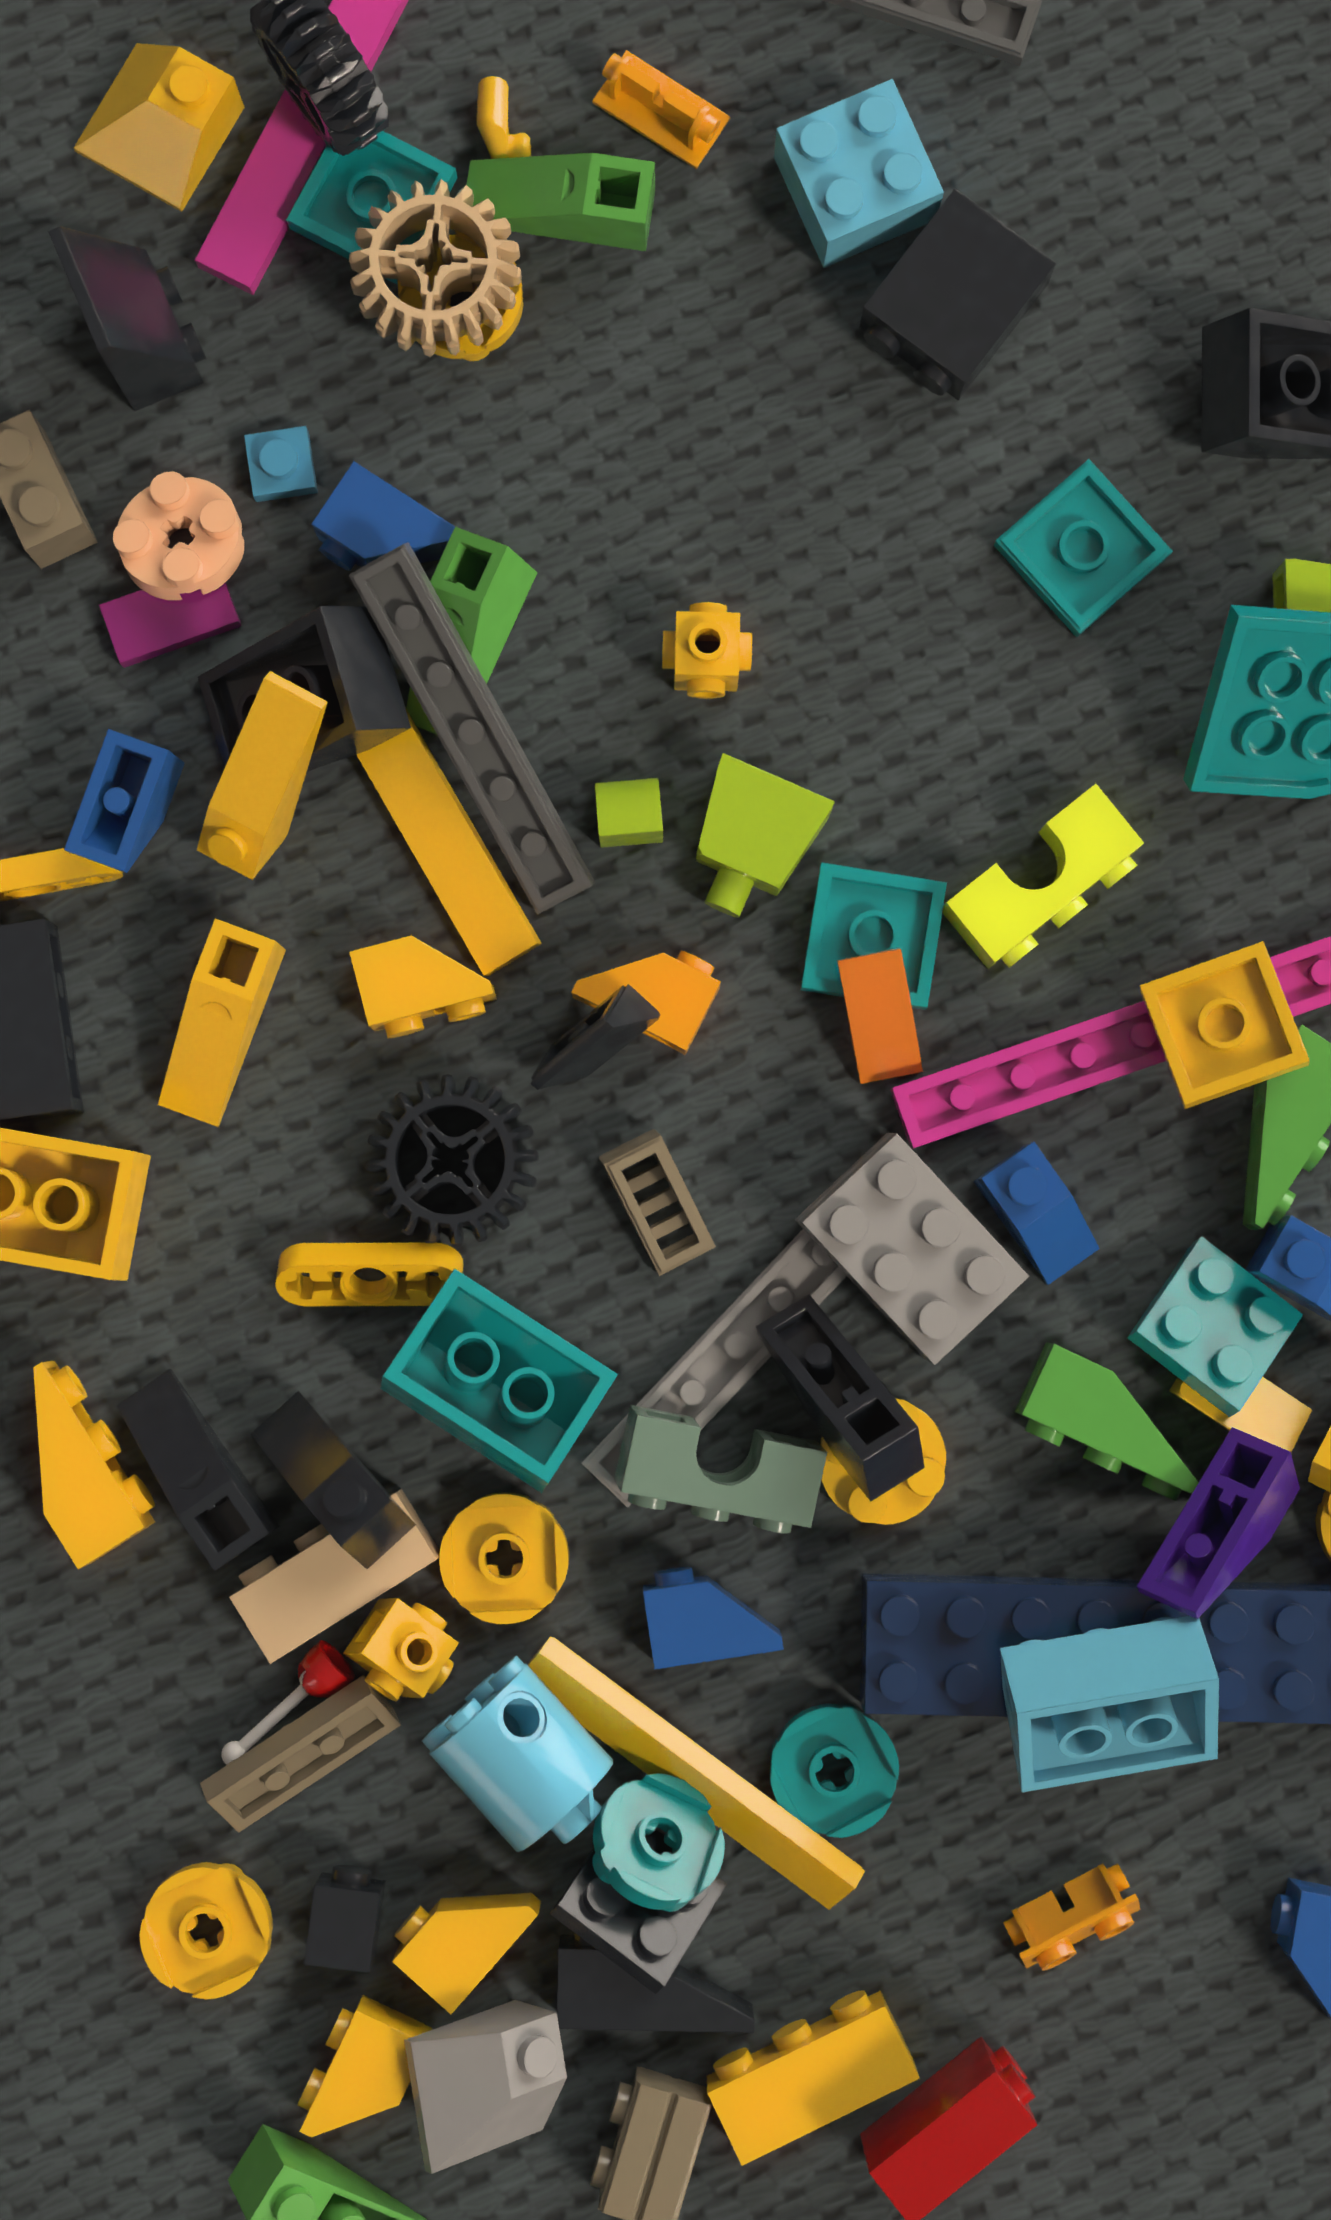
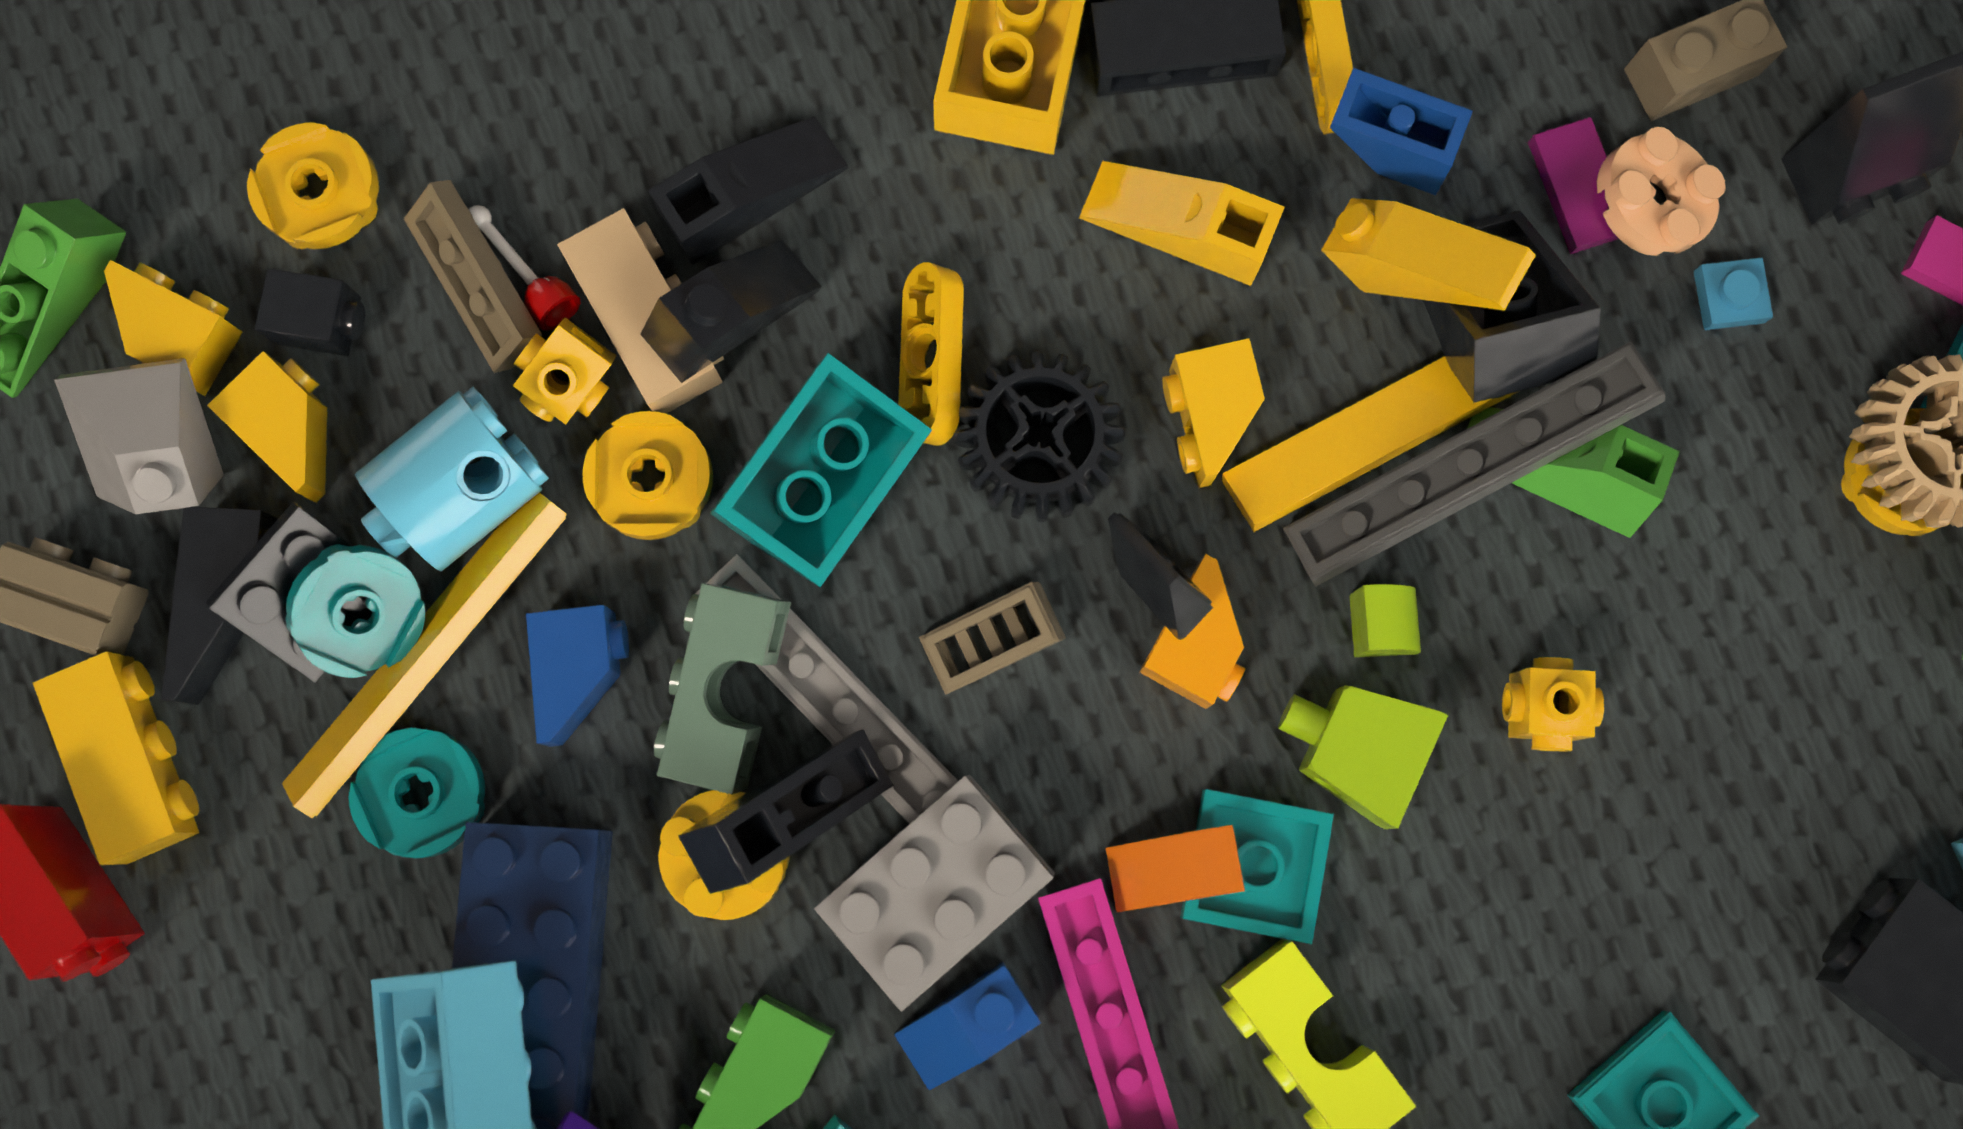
camera: 90 degrees right, 5 degrees down
yellow slope [33,1361,155,1570] -> none
blue slope [312,461,455,571] -> none
light orange hinge [1003,1863,1141,1971] -> none

